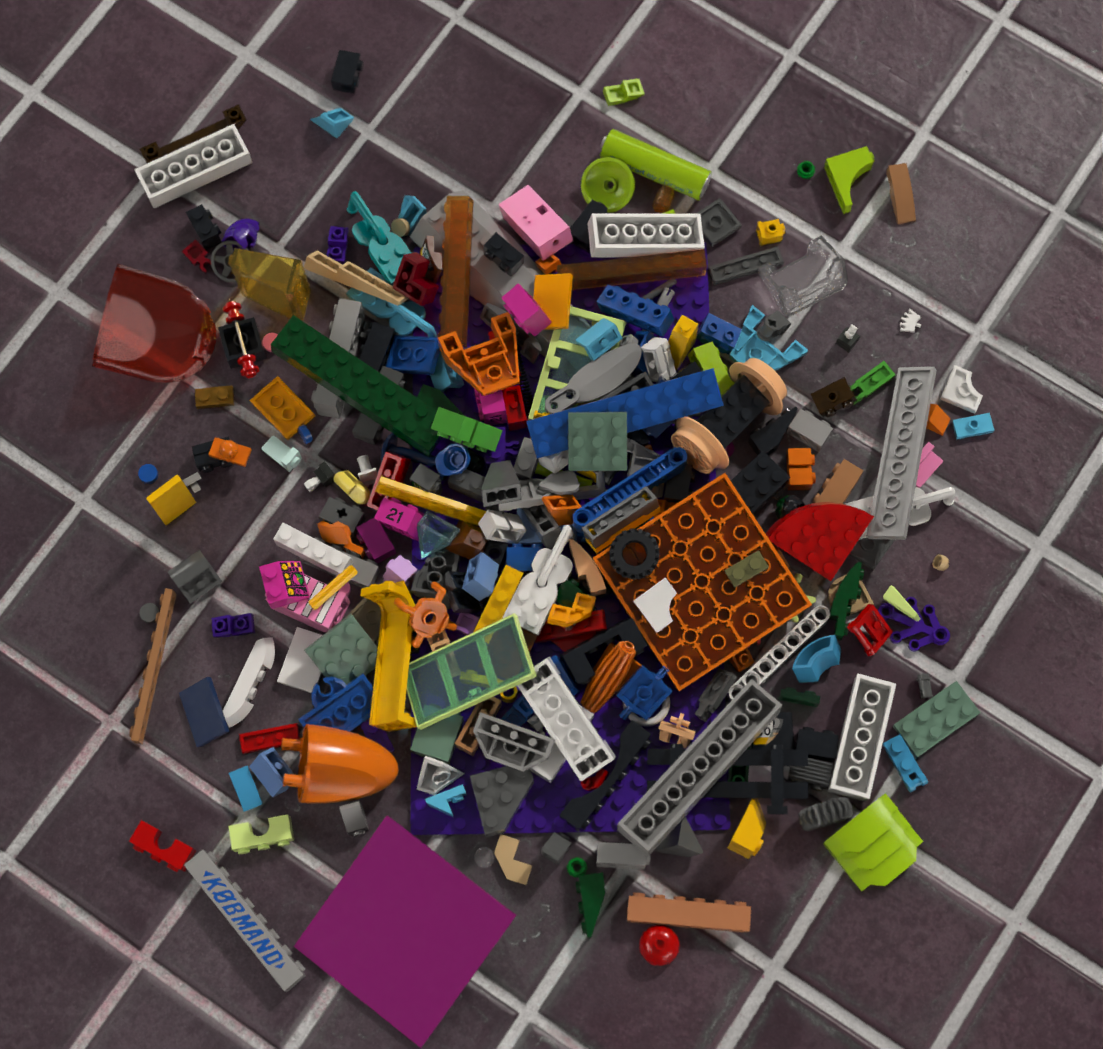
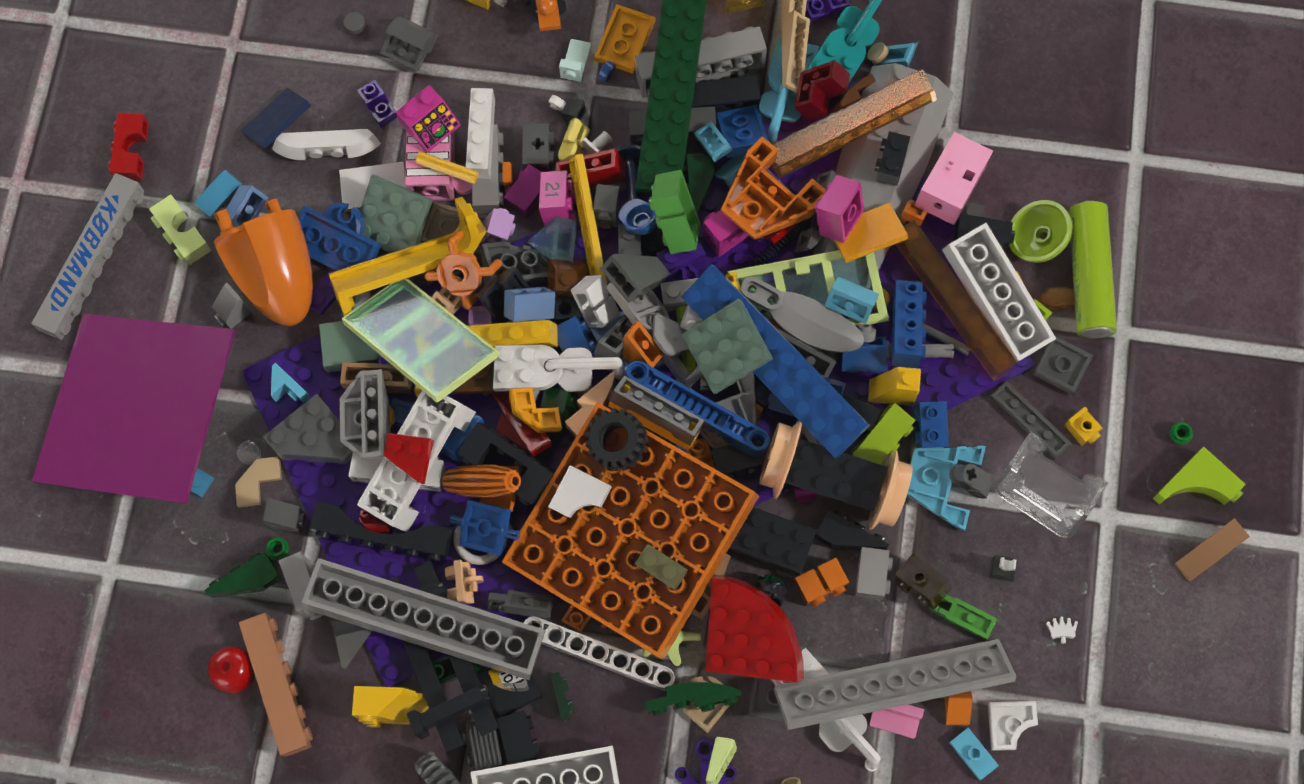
camera: 65 degrees right, 0 degrees up
medium nougat plate [129,588,177,745] -> none
red tile [239,723,300,754] -> none
orange slope [317,521,352,544] -> none
white slope [417,756,464,795] -> none
red panel [502,385,528,431] -> none
lime slope [603,79,644,106] -> none
white brick [641,337,676,382] -> none
dark azure brick [792,635,841,683] -> none
medium nougat brick [812,459,864,504] -> none
red plate [847,604,893,656] -> none
none -> red wing [383,433,434,484]
none -> medium azure plate [693,122,732,162]

